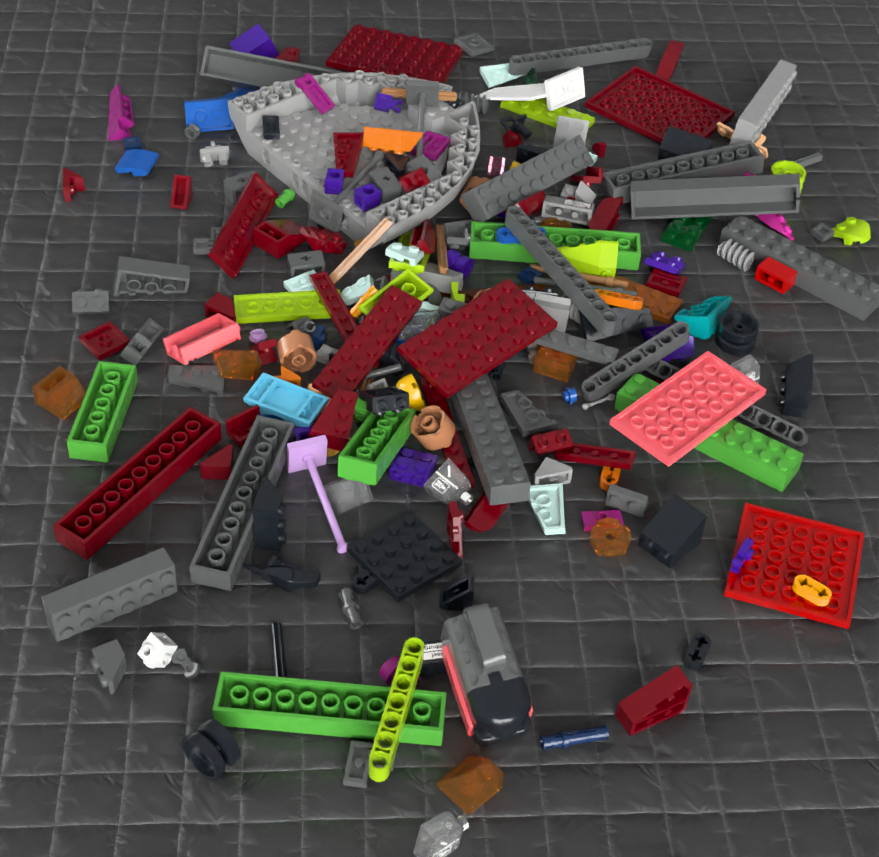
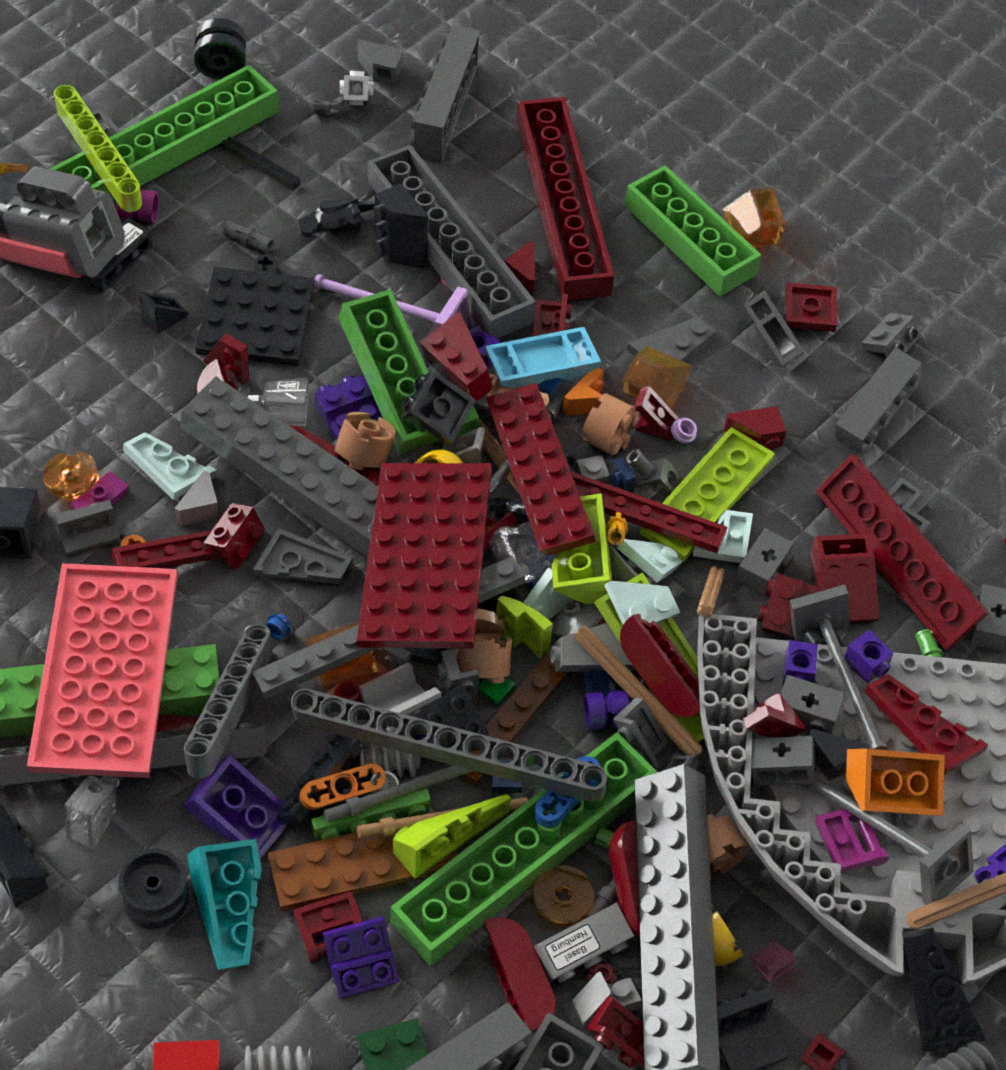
camera: 135 degrees right, 10 degrees up
coral door [163,313,241,365] -> none

